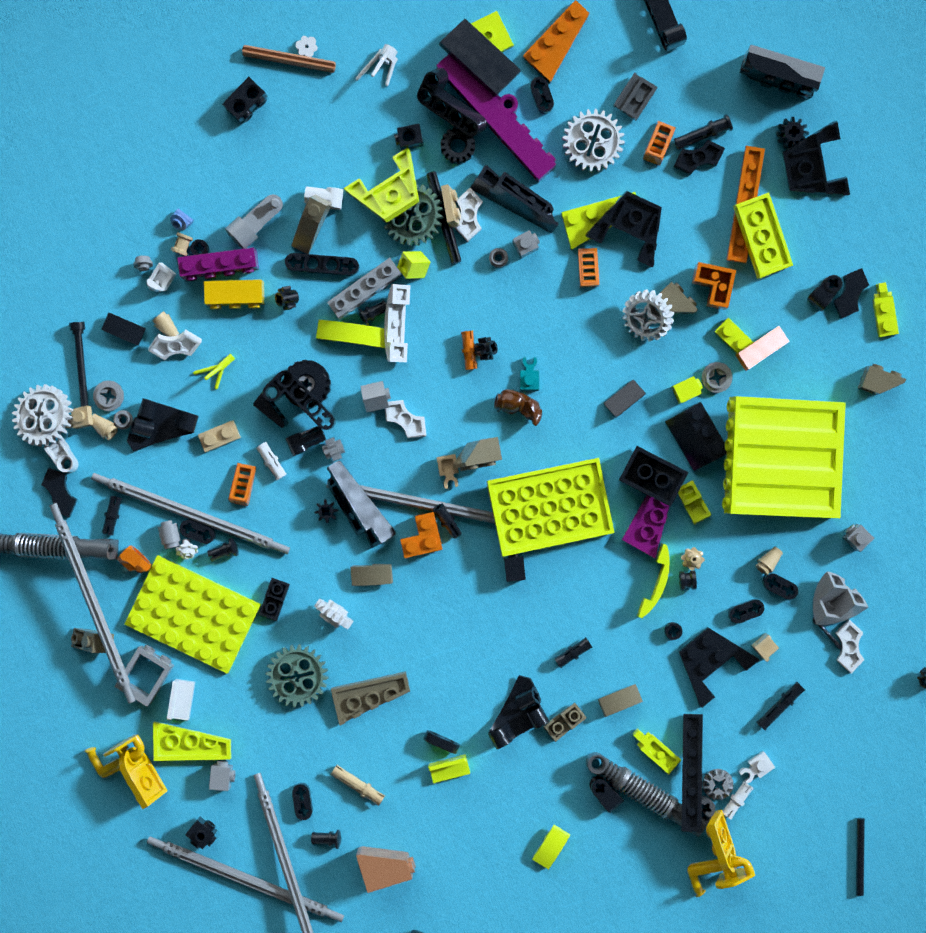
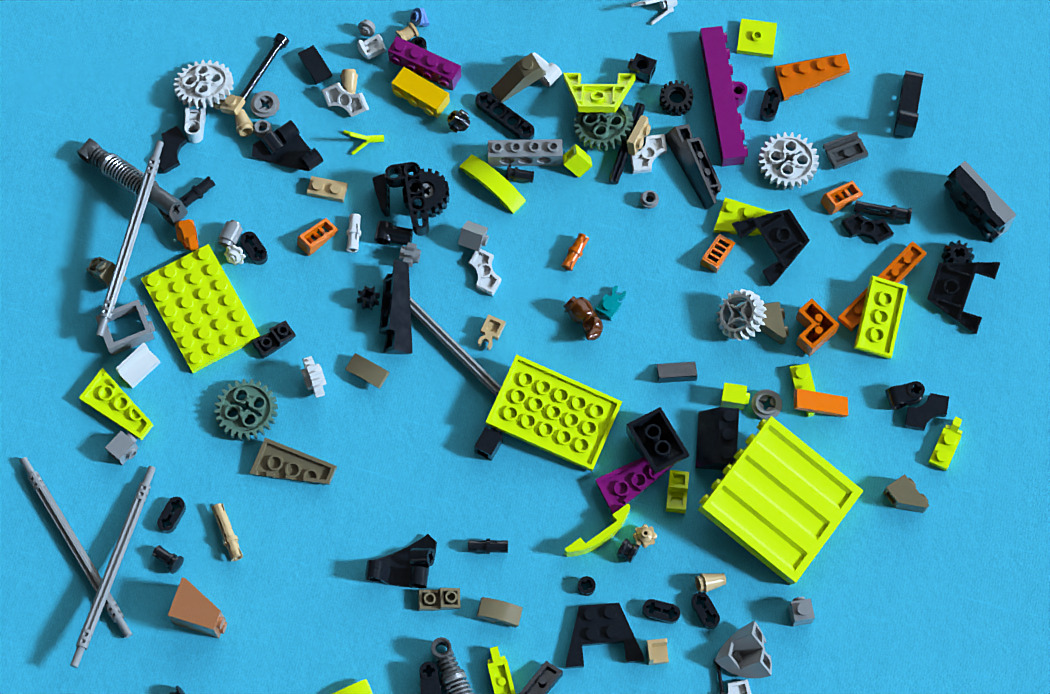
camera: 35 degrees right, 20 degrees down
yellow plate [85,734,168,809] -> none
light grey axle [91,473,290,555] -> none
black brick [185,816,218,849] -> none
black pin [208,538,239,562] -> none
light grey piece [225,194,283,249] -> none
white slope [384,284,410,362] -> none
orange brick [400,512,443,558] -> none
black beam [417,68,487,137] -> none
black beam [423,730,460,754] -> none
neon yellow panel [428,754,470,783] -> none
black axle [433,503,462,539] -> none
black tile [439,19,521,97] -> none
dark tan slope [453,437,502,471] -> none
black gear [474,337,498,361] -> none
light grey brick [512,230,540,259] -> none

